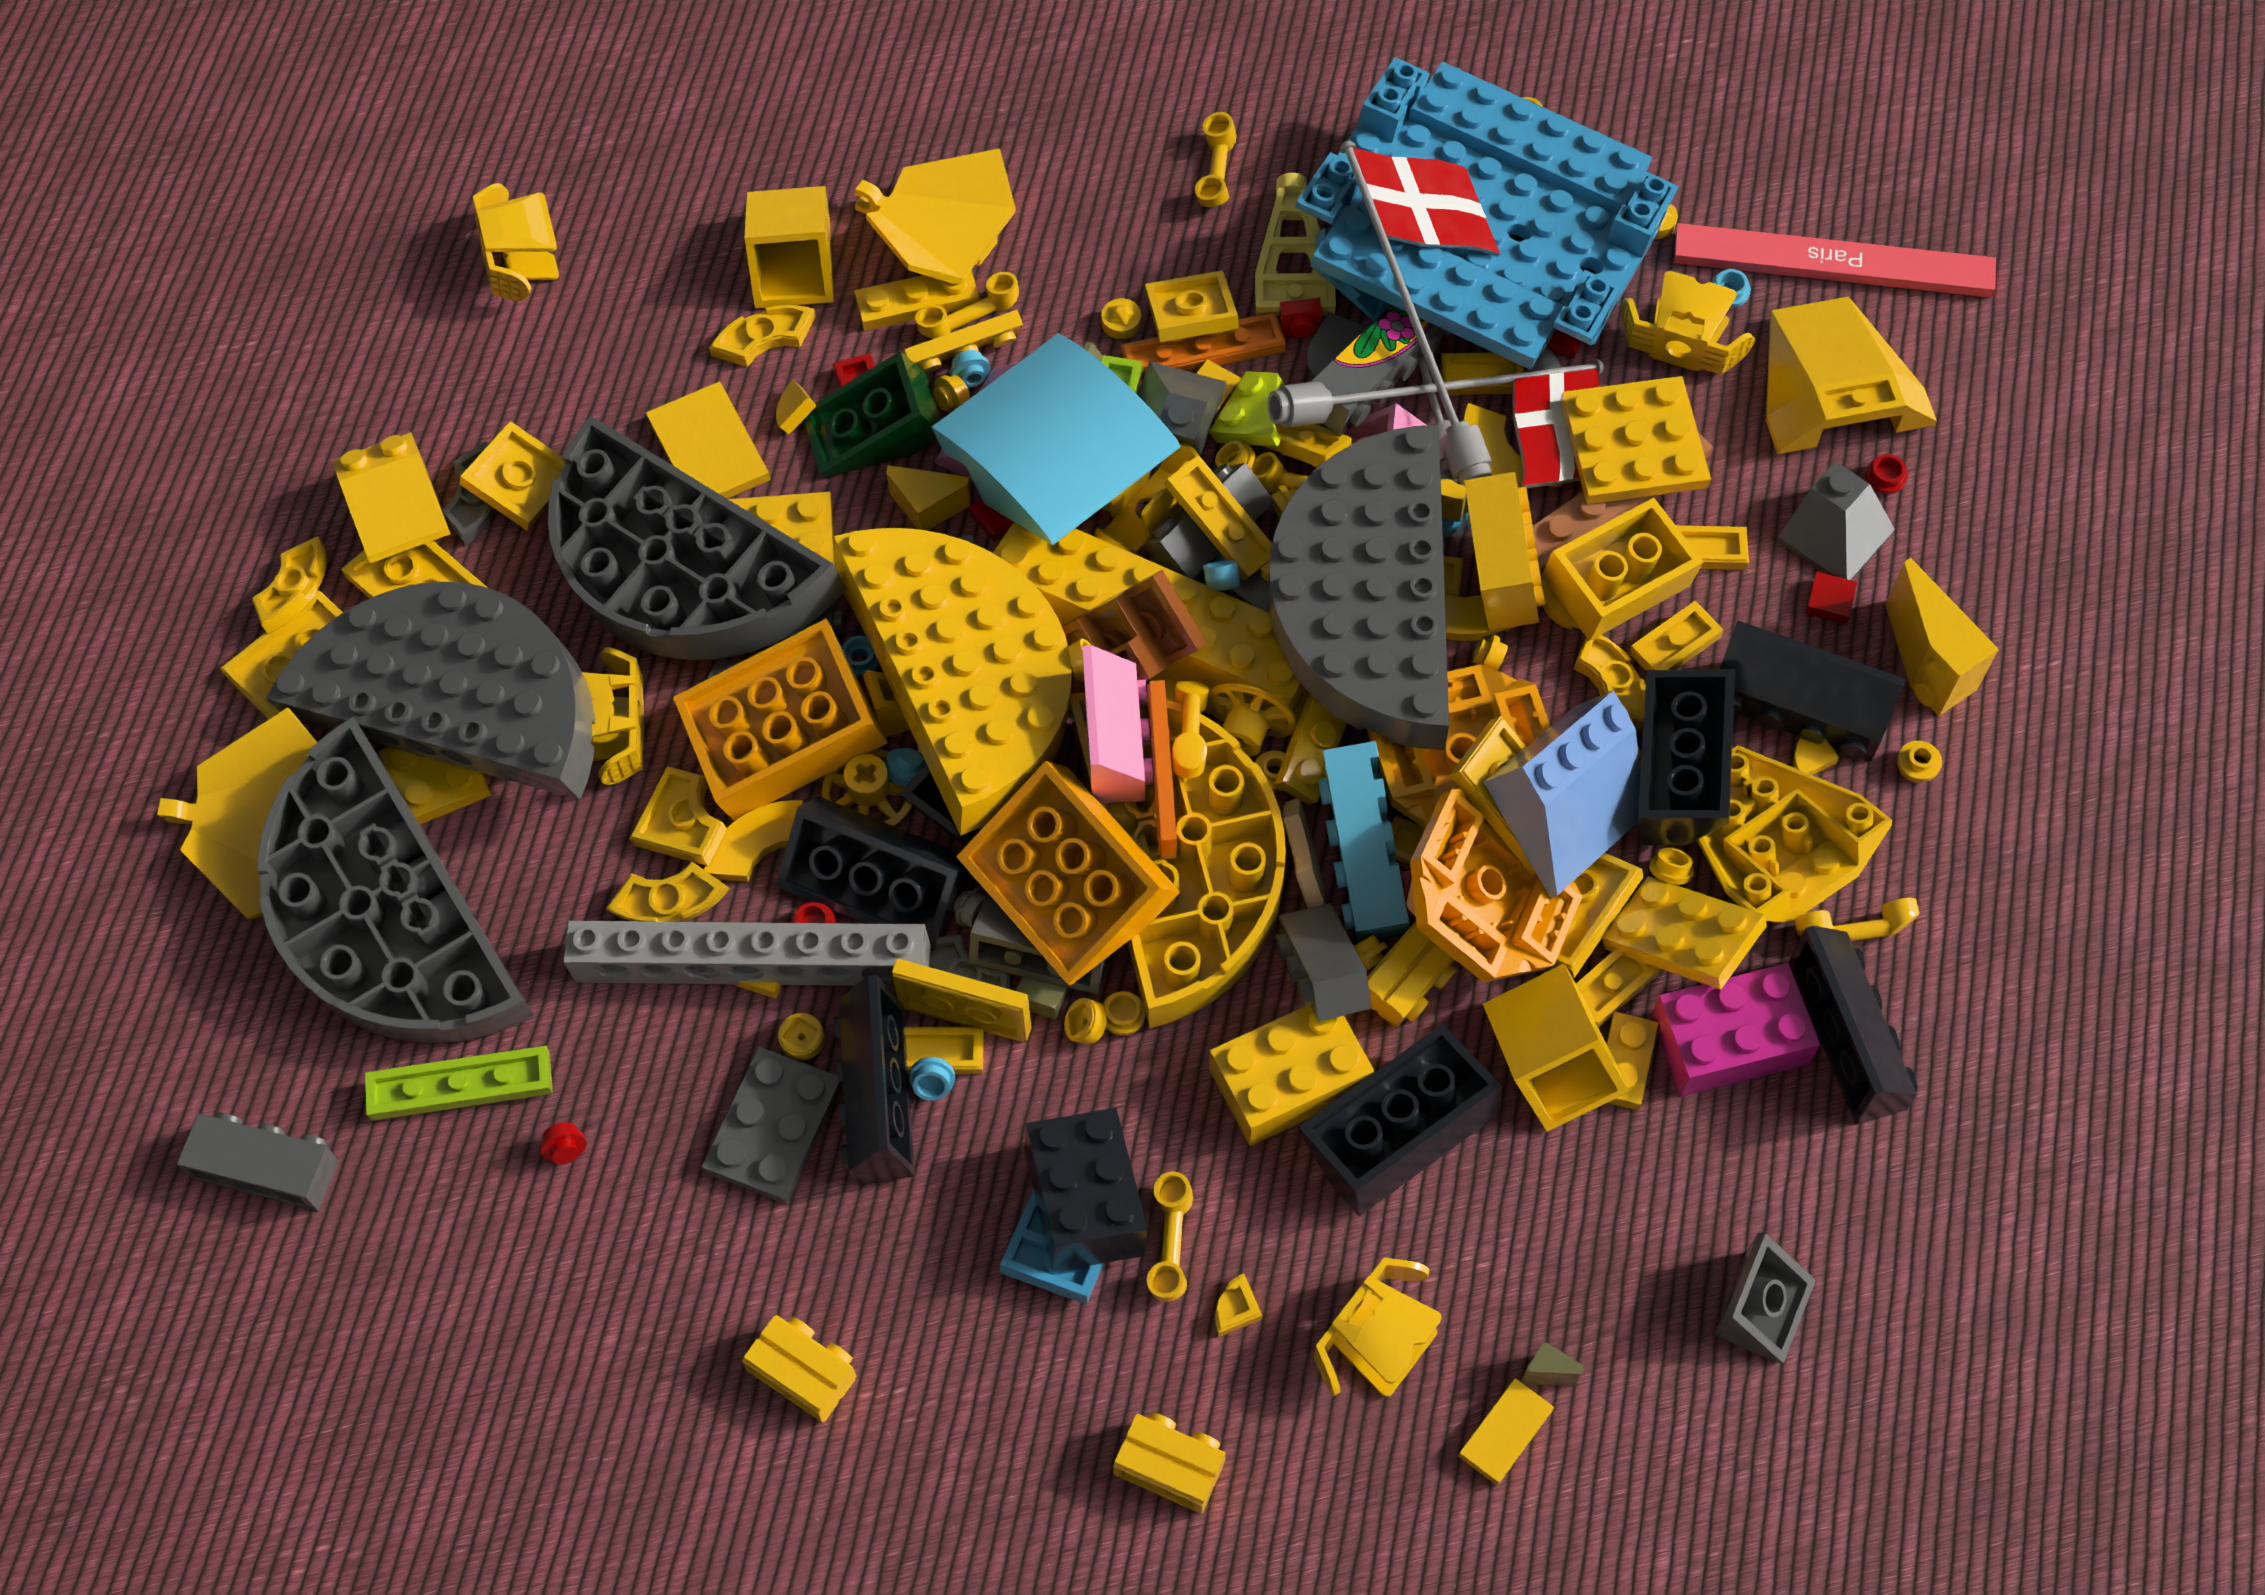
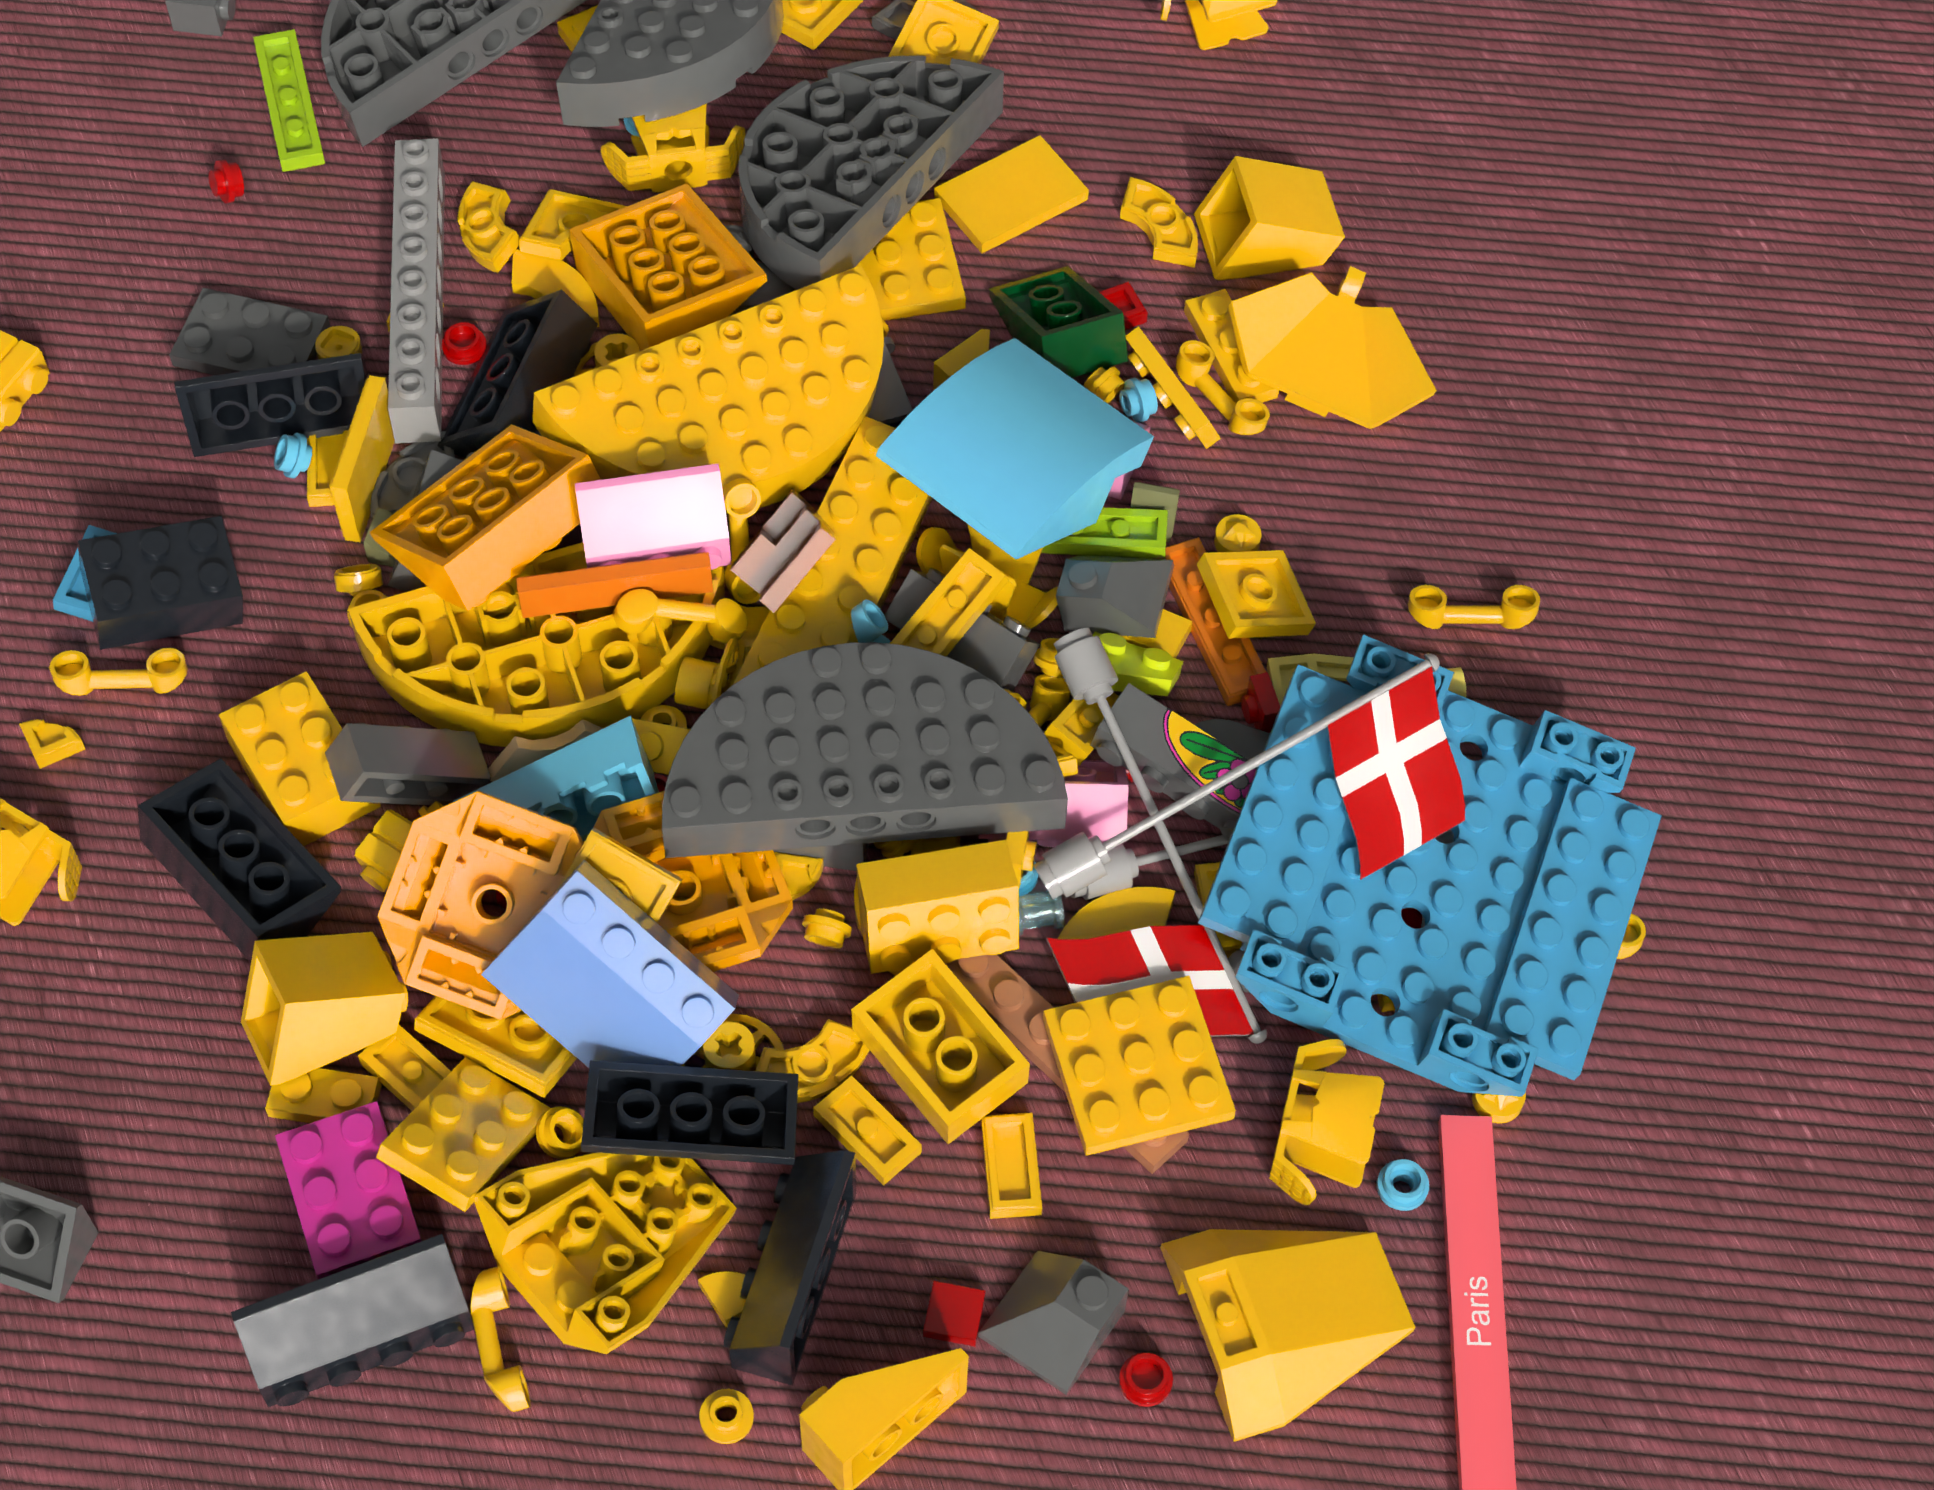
camera: 80 degrees right, 5 degrees down
yellow tile [776,380,816,434] -> none

